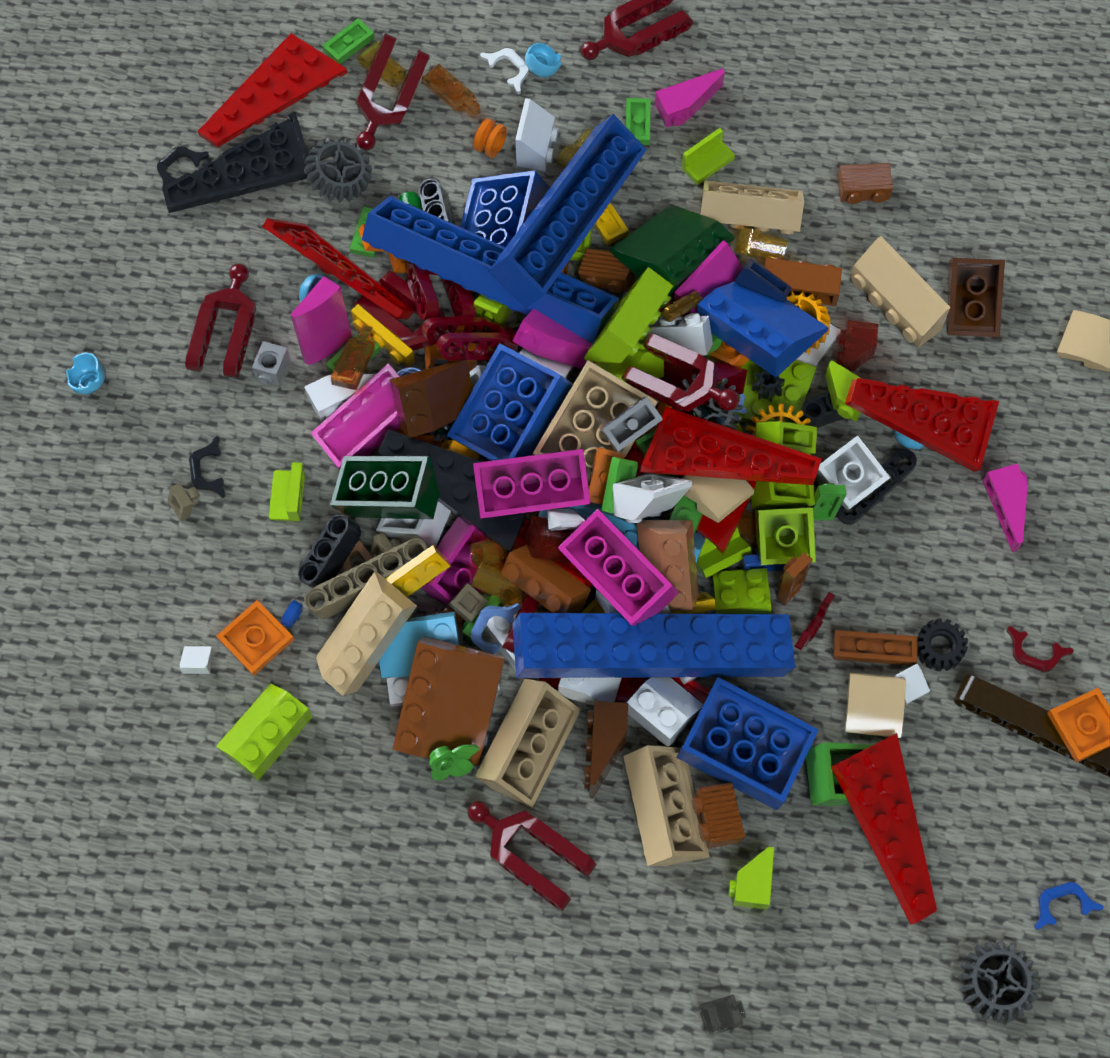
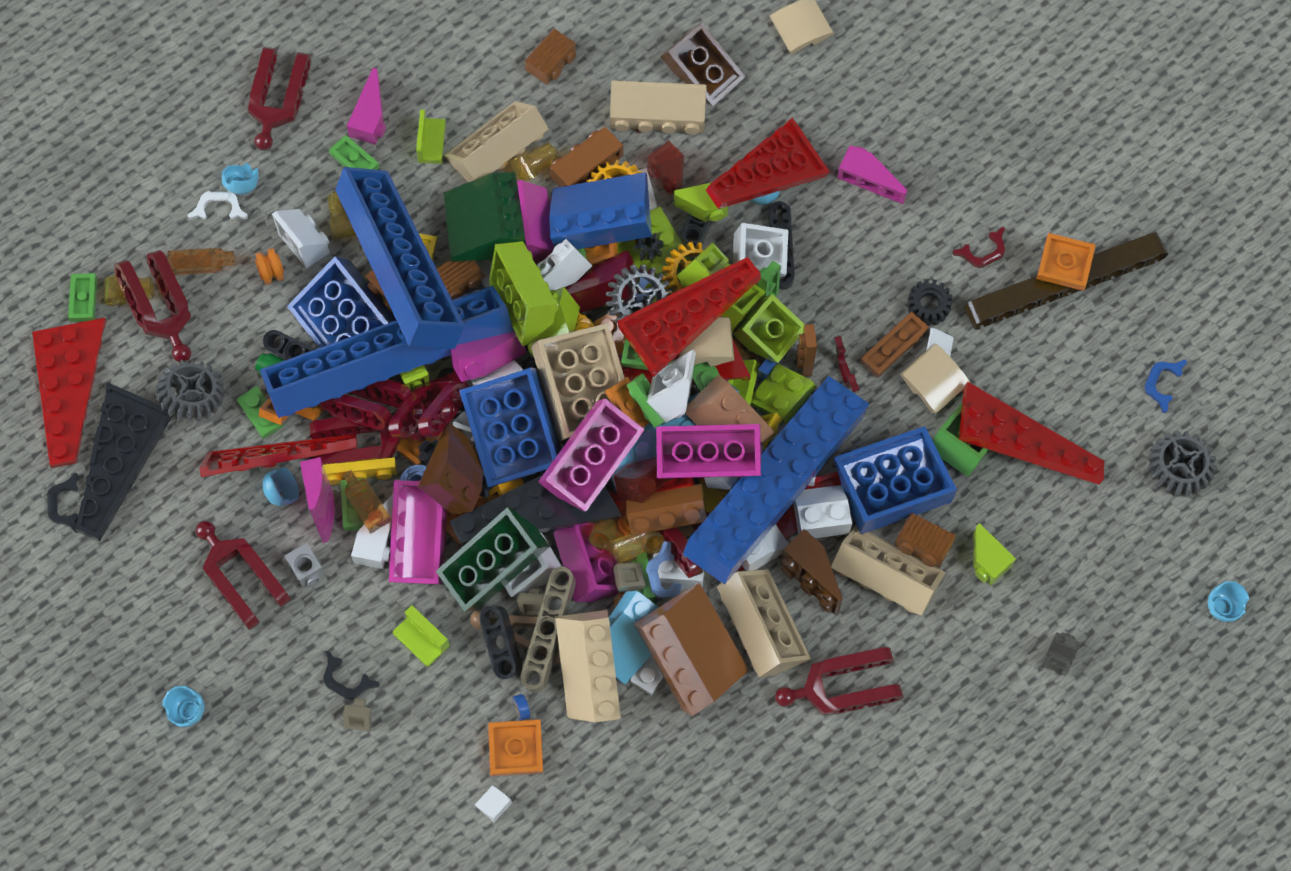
camera: 50 degrees left, 0 degrees up
lime slope [216,684,313,781] -> none
yellow plate [386,545,451,597] -> none
bright green plate [429,745,479,781] -> none
white slope [547,509,585,531] -> none
light grey brick [600,397,663,452] -> none
dark red piece [621,334,740,412] -> none
pearl gold axle [662,291,703,322] -> none
dark blue slope [735,258,792,302] -> none

